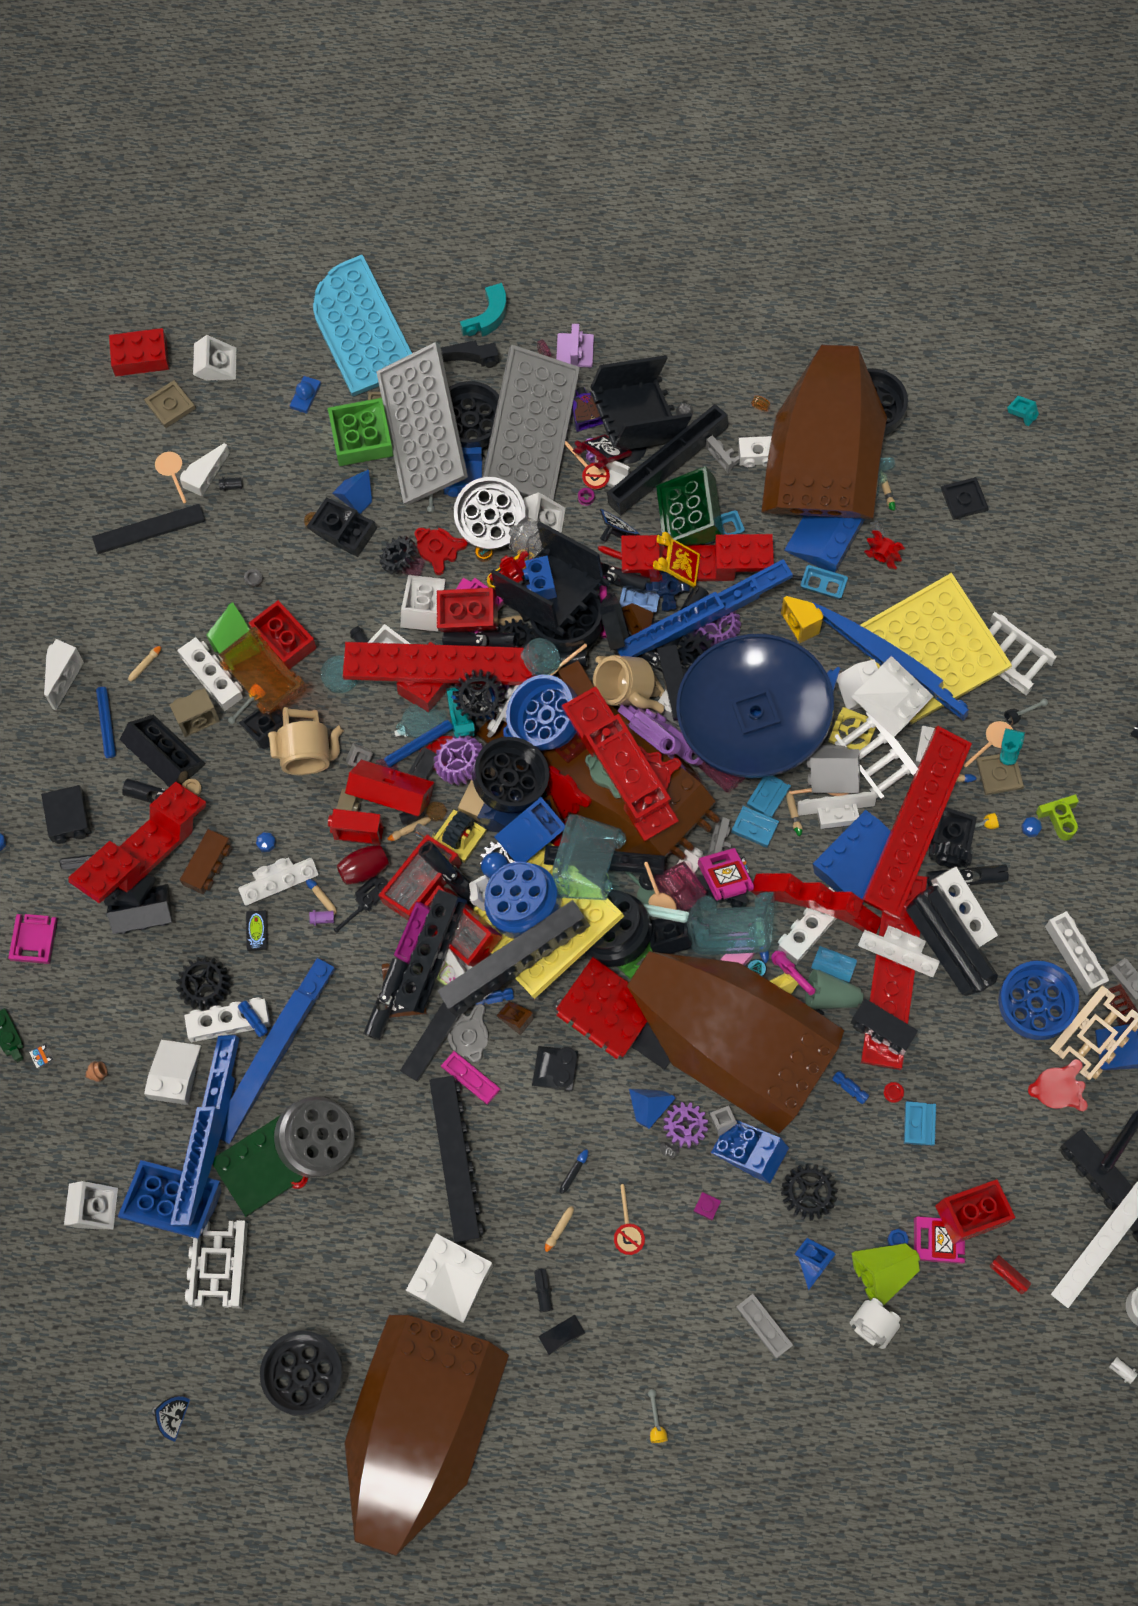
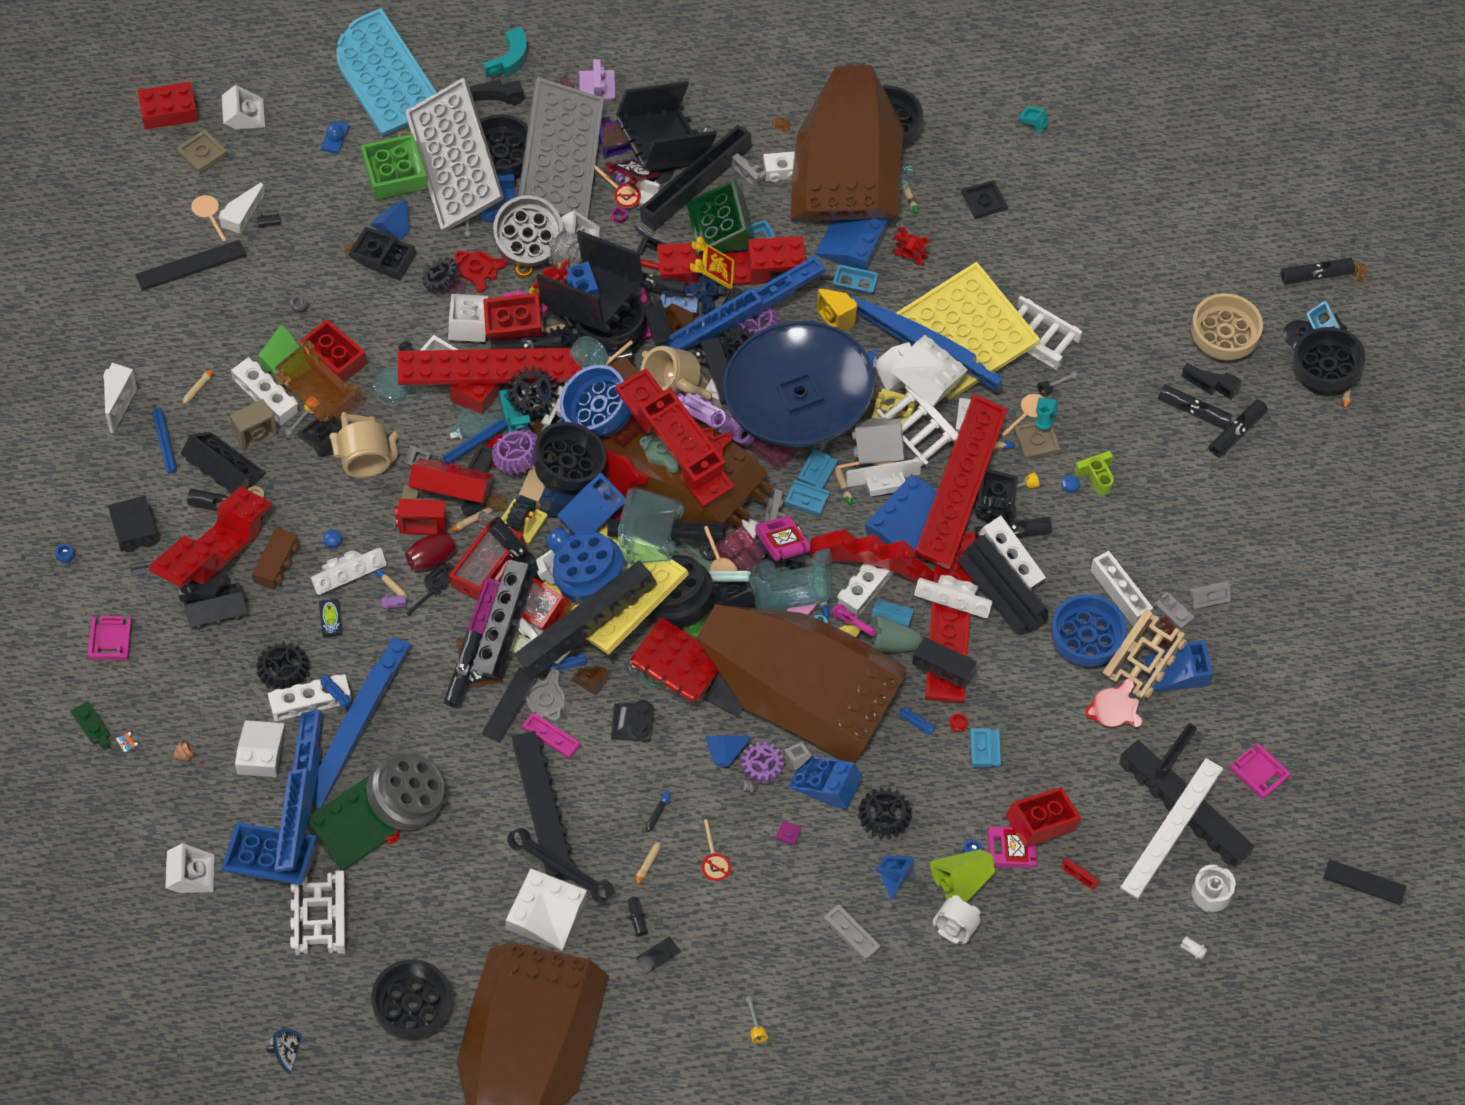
camera: 10 degrees left, 10 degrees down
none -> black piece [507,828,614,903]

